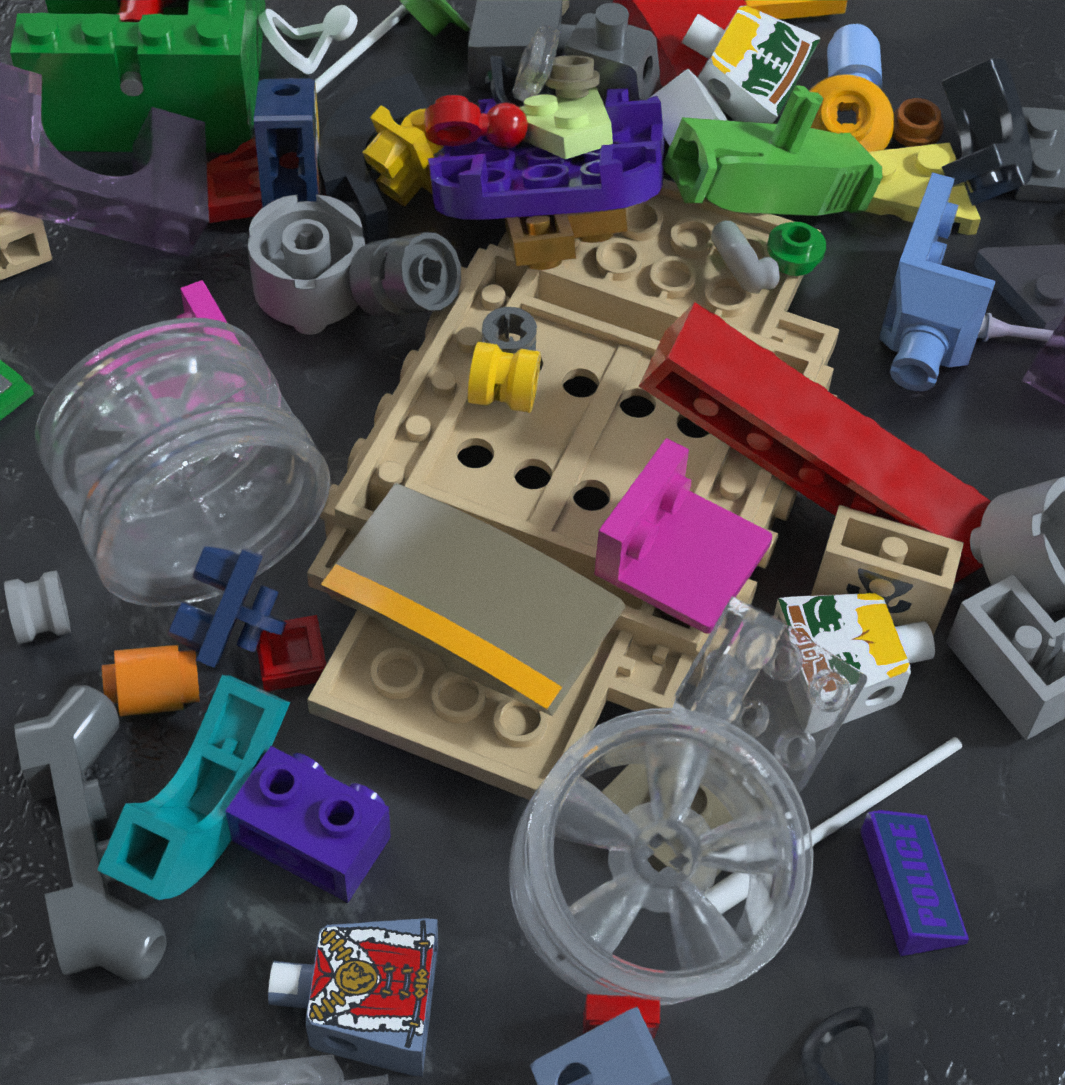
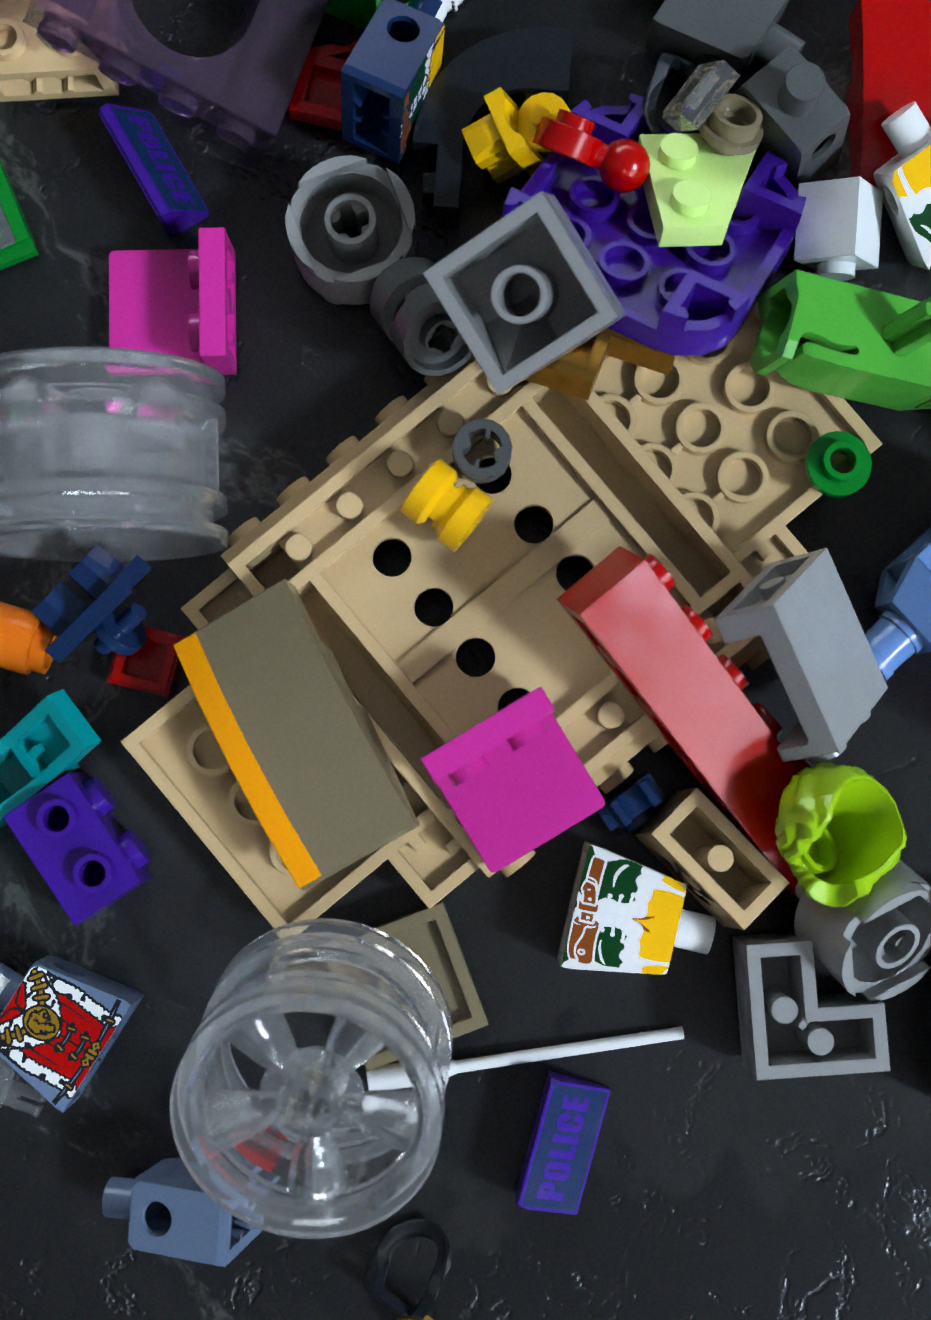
camera: 25 degrees right, 30 degrees up
clear bracket [665,596,868,792] -> none
light grey arm [711,221,779,294] -> none
none -> slope [98,103,209,237]
none -> light grey slope [423,191,627,395]
none -> dark blue plate [595,772,665,833]
none -> light grey panel [714,548,888,763]
none -> lime hair [775,761,907,907]

